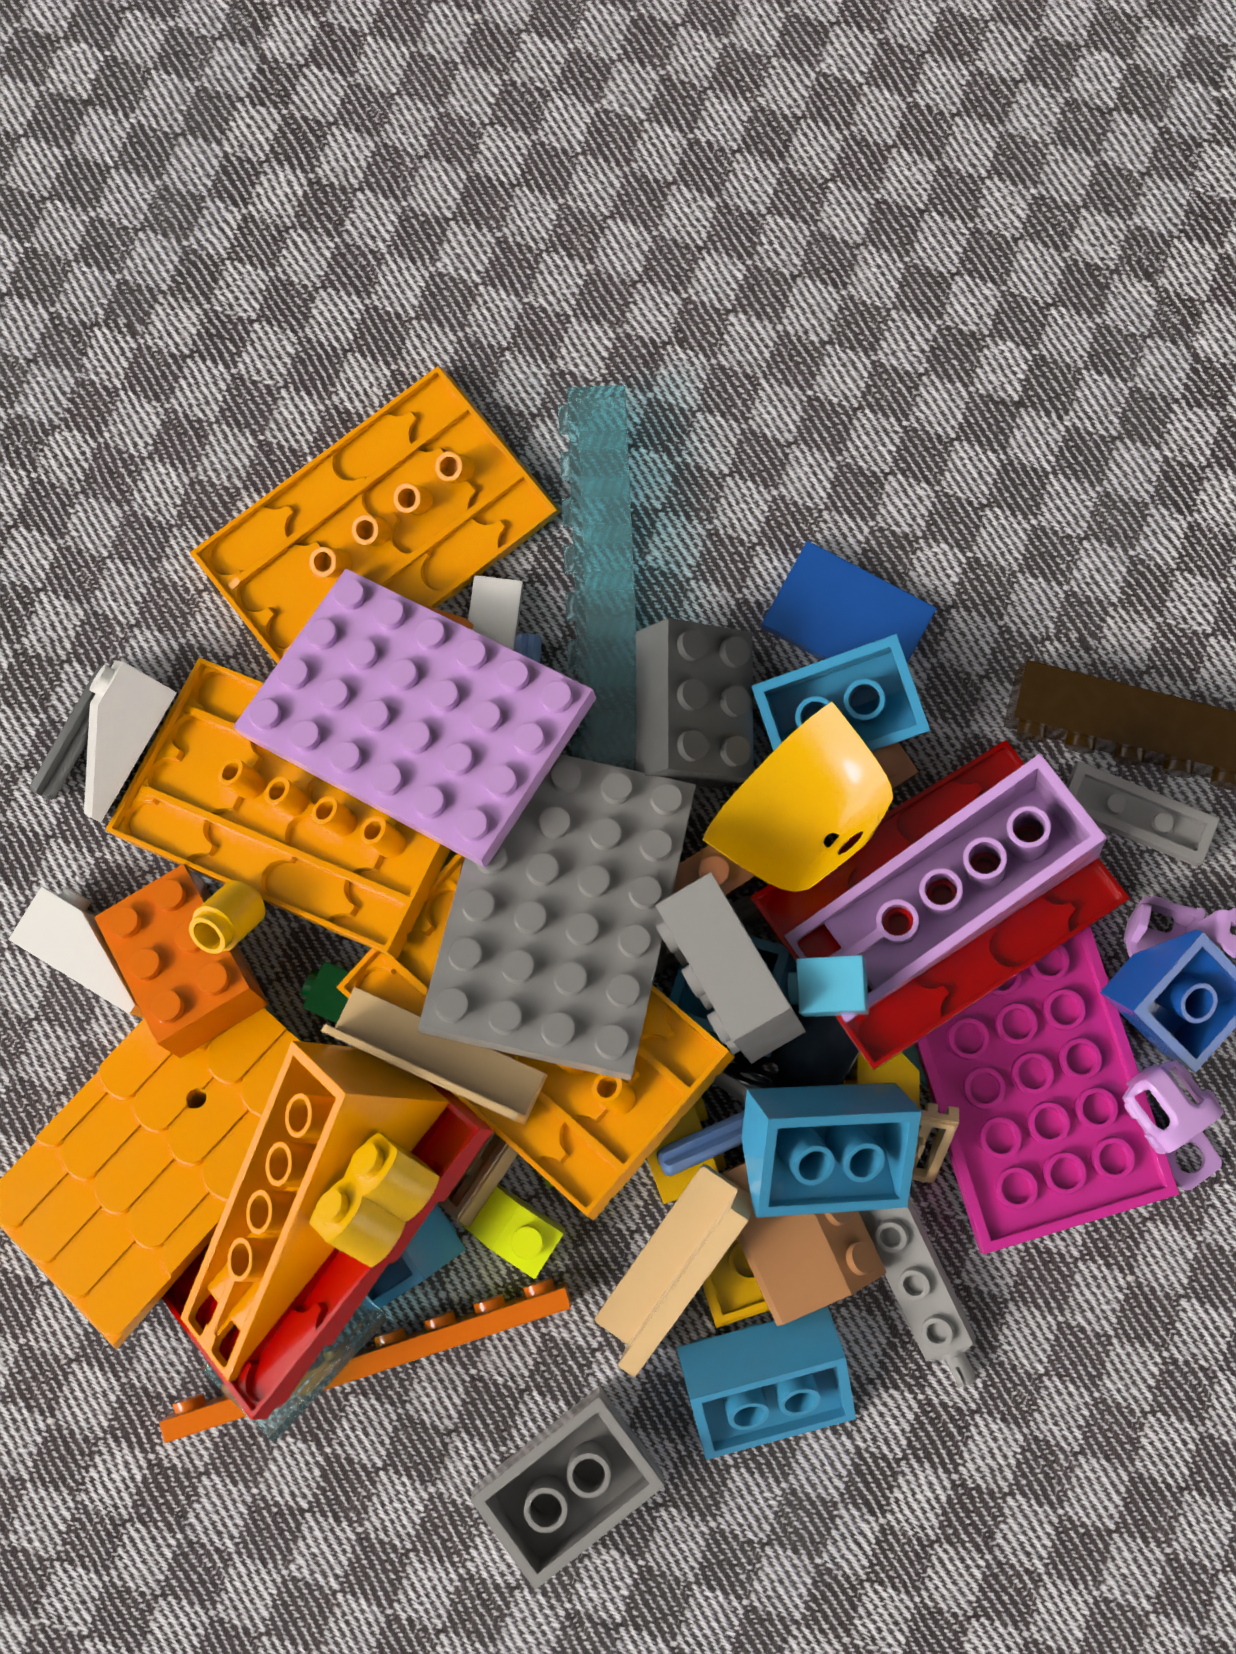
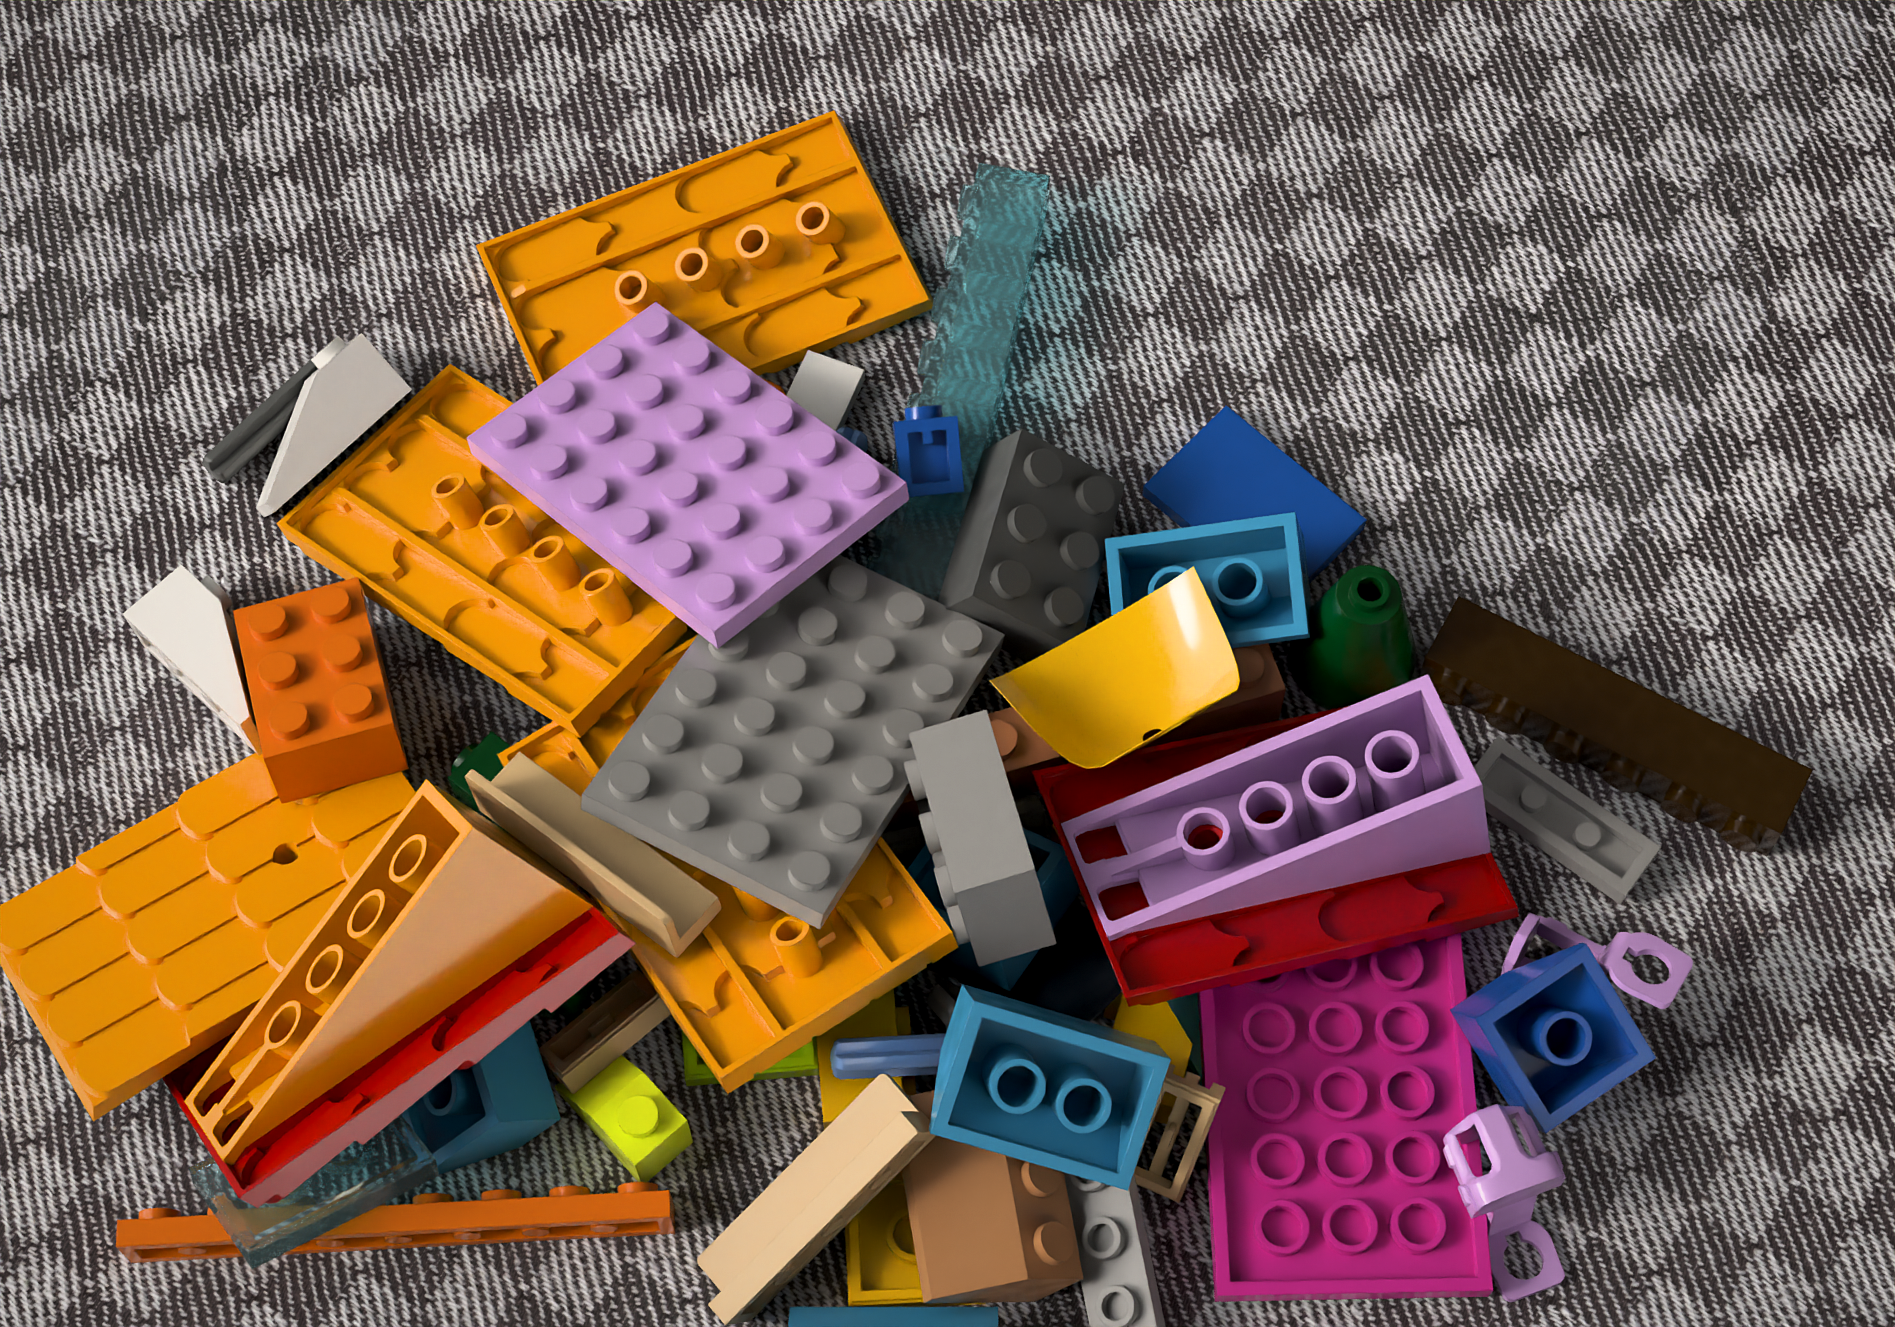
camera: 15 degrees right, 15 degrees down
yellow brick [189,880,265,954] -> none
yellow brick [309,1132,439,1267] -> none
medium azure brick [788,955,869,1017] -> none
none -> blue bracket [892,405,964,497]
none -> dark green cone [1290,565,1416,710]

